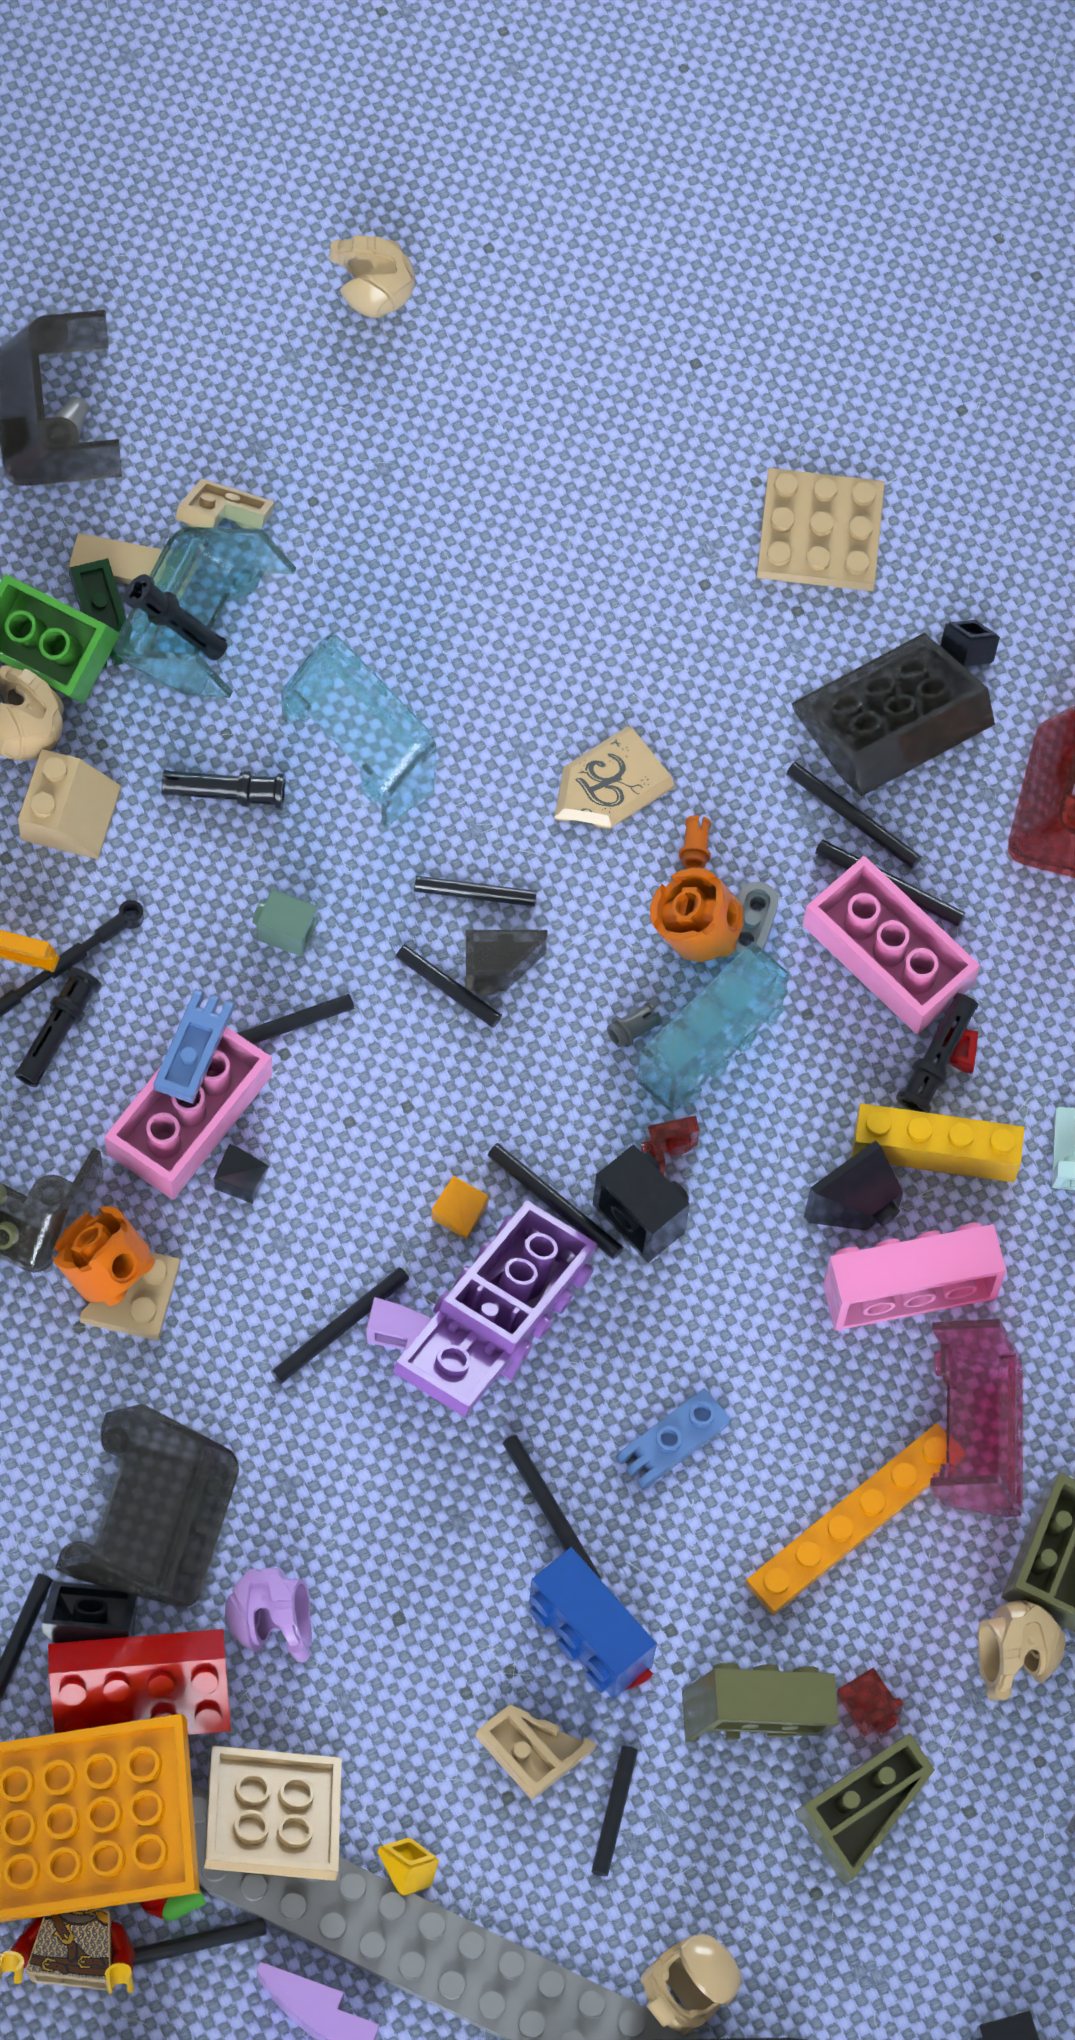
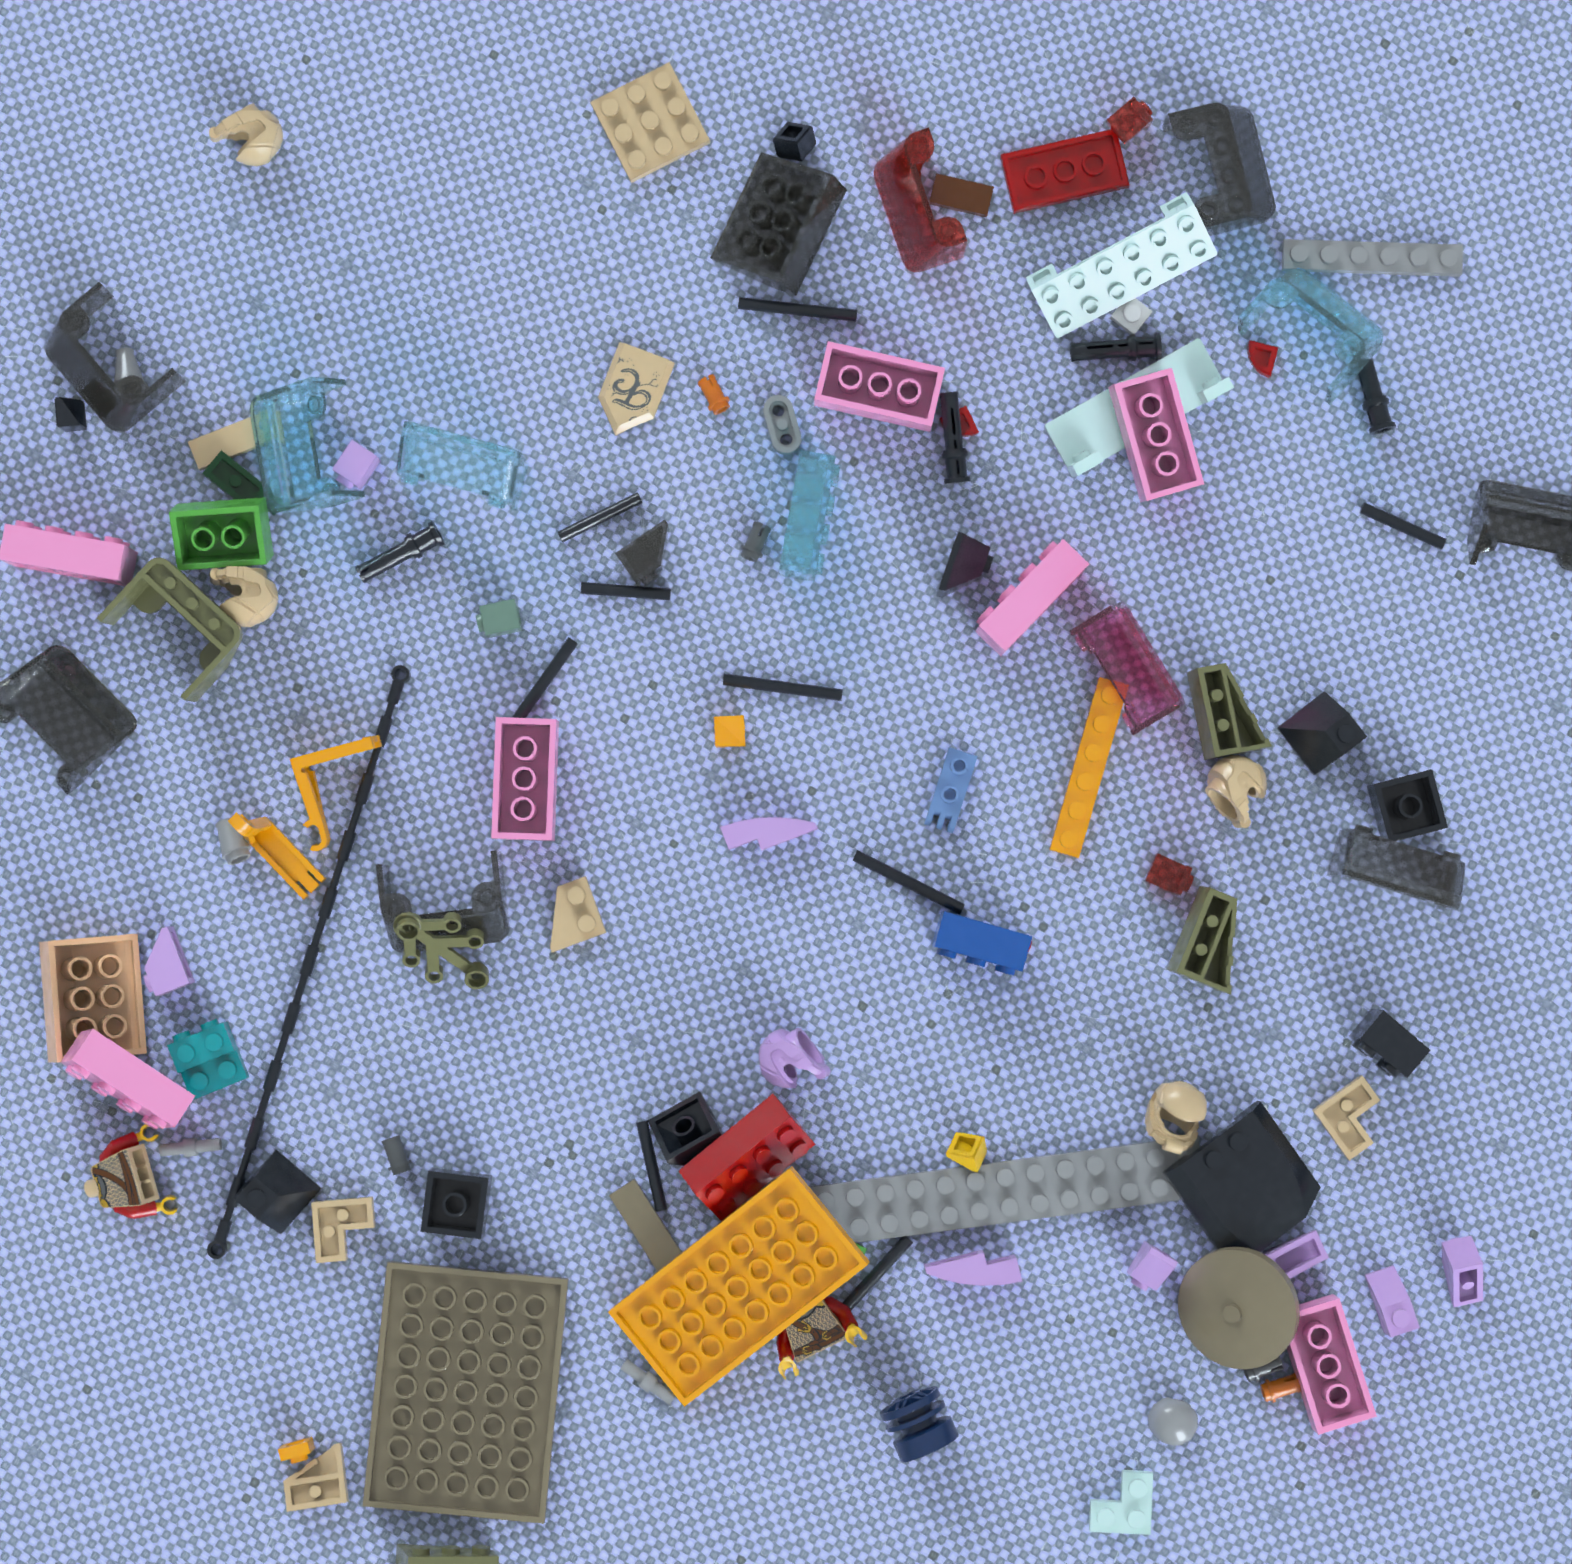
camera: 25 degrees left, 20 degrees up
black pin [14,967,102,1088] -> none
tan slope [18,749,121,860] -> none
orange brick [53,1206,155,1306] -> none
clear smoke windscreen [55,1404,239,1607] -> none
black pin [124,574,228,661] -> none
medium blue hinge [153,989,235,1104] -> none
tan plate [175,478,275,531] -> none
tan plate [204,1745,342,1881] -> none
black slope [213,1144,269,1204] -> none
black bar [271,1267,409,1384] -> none
medium lavender wedge [393,1200,597,1417] -> none
tan wing [475,1704,596,1801] -> none
black bar [591,1746,638,1877] -> none
black brick [593,1144,690,1263] -> none
clear red bracket [640,1116,700,1175] -> none
orange brick [650,867,744,962] -> none
olive wedge [682,1663,839,1742] -> none
black bar [815,839,966,927] -> none
yellow brick [851,1103,1025,1183] -> none
none -> lavender brick [332,440,381,490]

